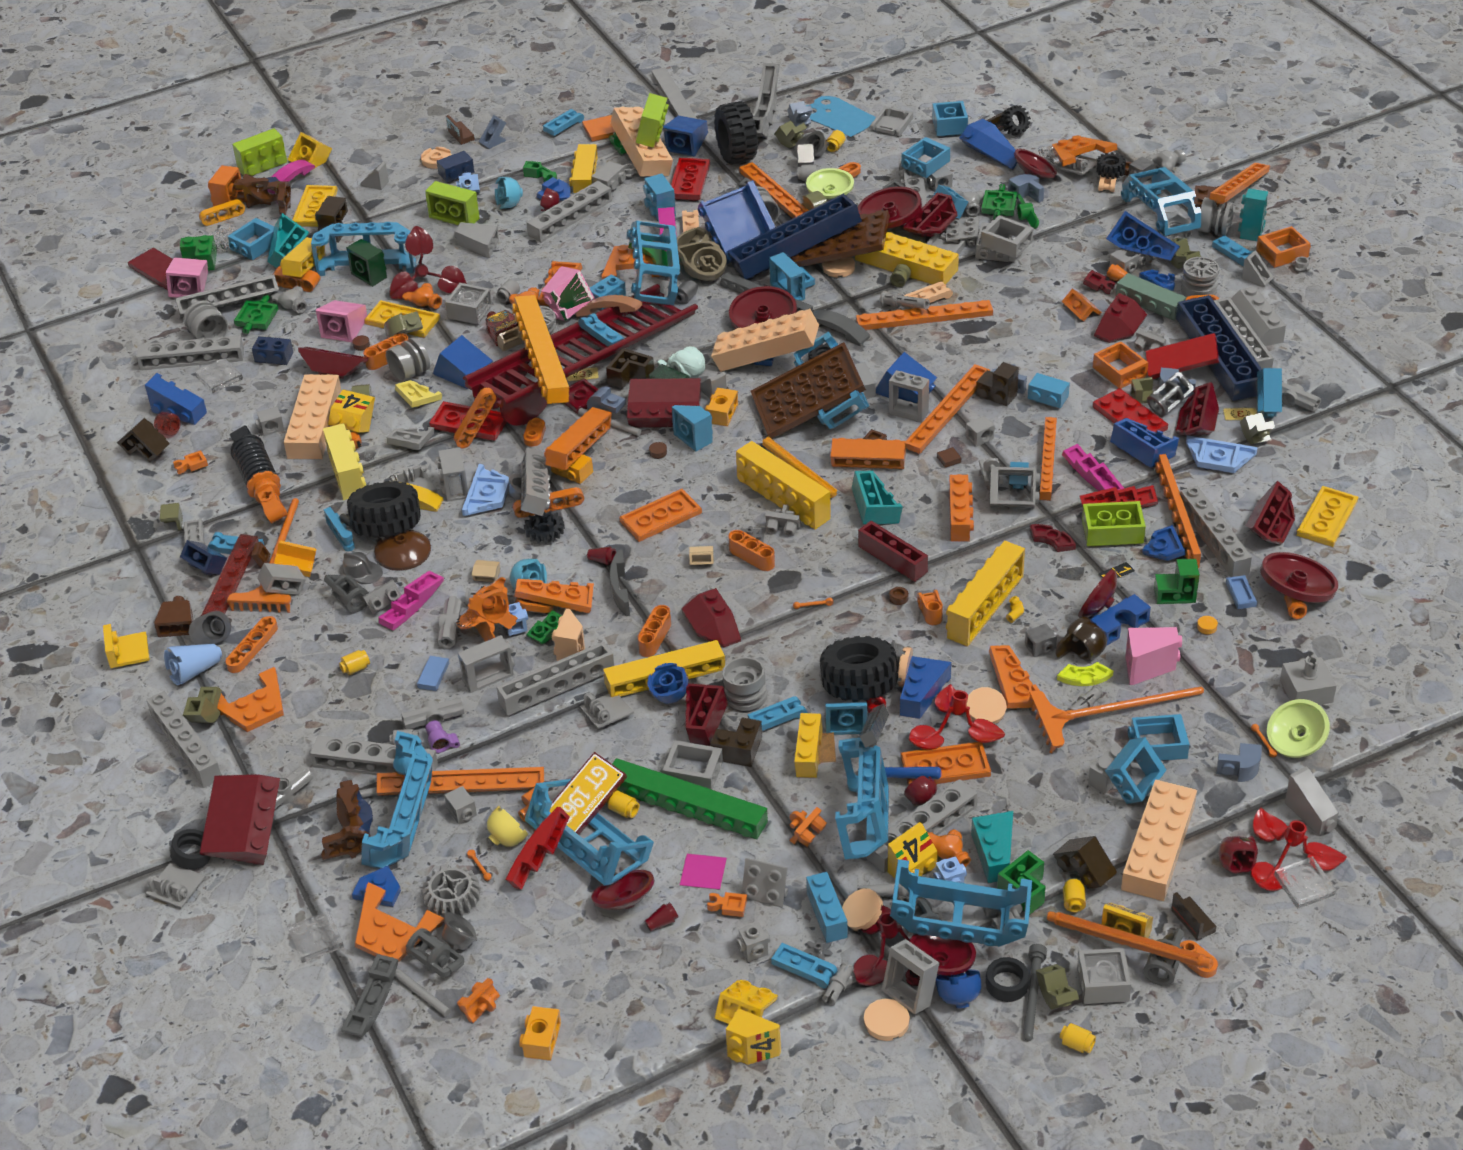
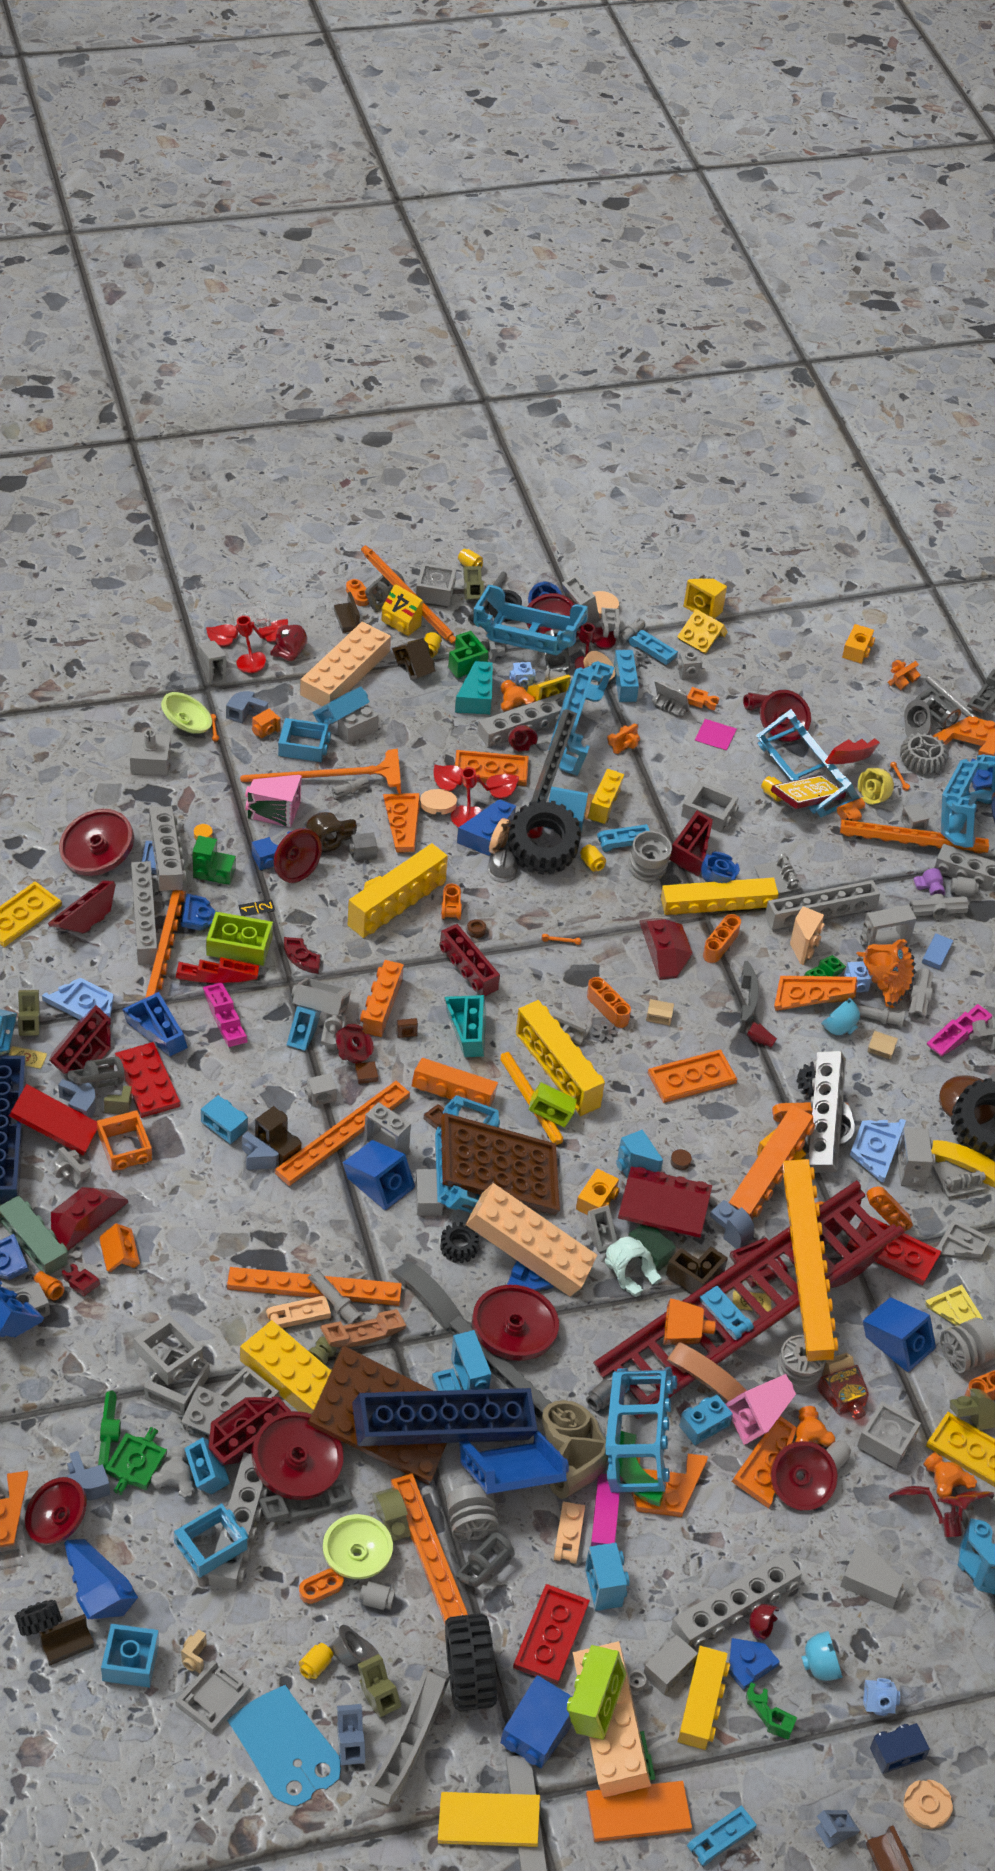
camera: 175 degrees left, 5 degrees up
lime brick [425,181,480,225] -> none
green brick [612,758,768,839] -> none
dark brown brick [711,717,762,767] -> none
brick [797,144,814,167] -> none
blue piece [858,767,942,779] -> none
orange piece [1039,417,1057,501] -> none
neon yellow tile [1057,662,1114,686] -> none
none -> light grey brick [149,806,186,891]
none -> tan bracket [181,1629,207,1674]
none -> orange brick [252,708,281,739]
none -> nougat slope [320,1309,407,1347]
none -> dark red plate [336,1024,374,1064]
none -> reddish brown tile [396,1018,418,1038]
none -> yellow tile [438,1792,540,1847]
none -> lime brick [528,1082,577,1128]
none -> yellow brick [580,844,606,872]
none -> light grey hinge [601,608,620,638]
none -> orange torso [663,1298,715,1345]
none -> dark red dish [770,1441,838,1510]

